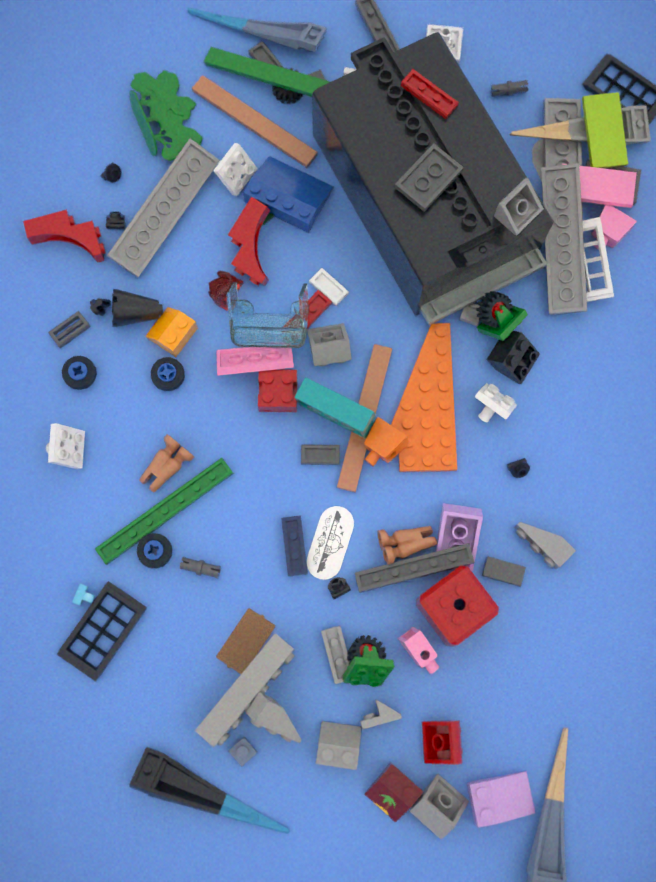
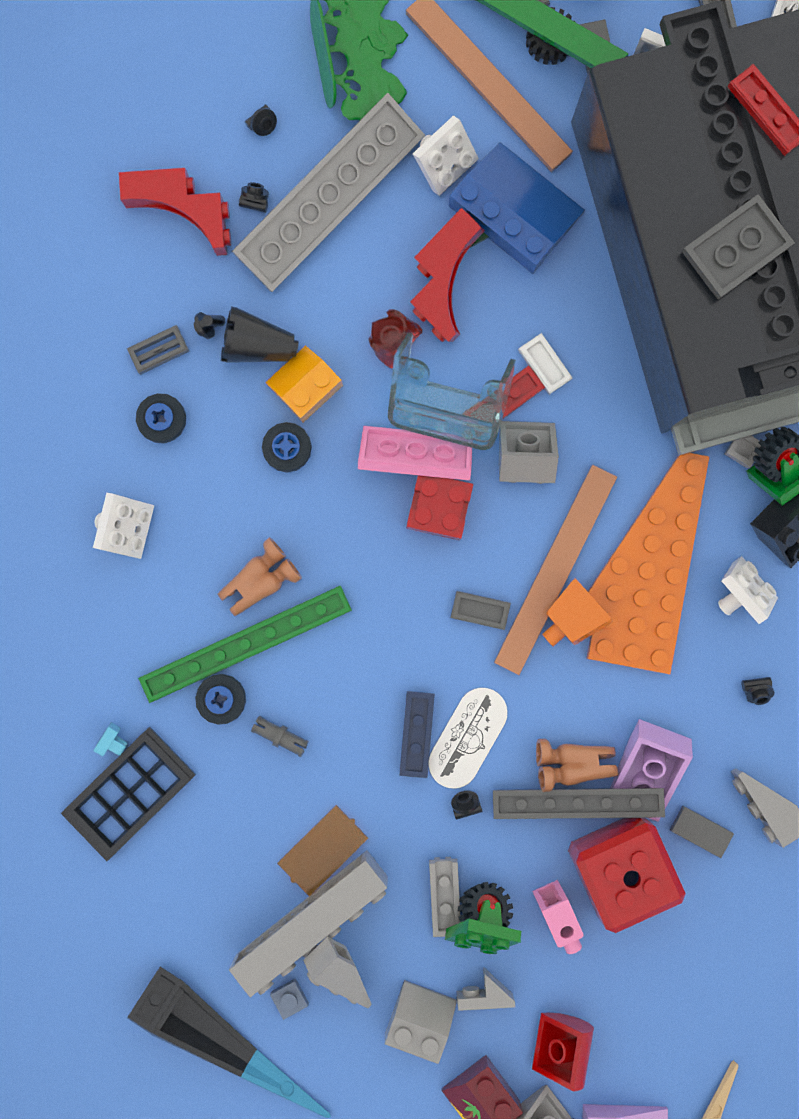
camera: 15 degrees right, 10 degrees up
teal brick [294,377,377,439] -> none

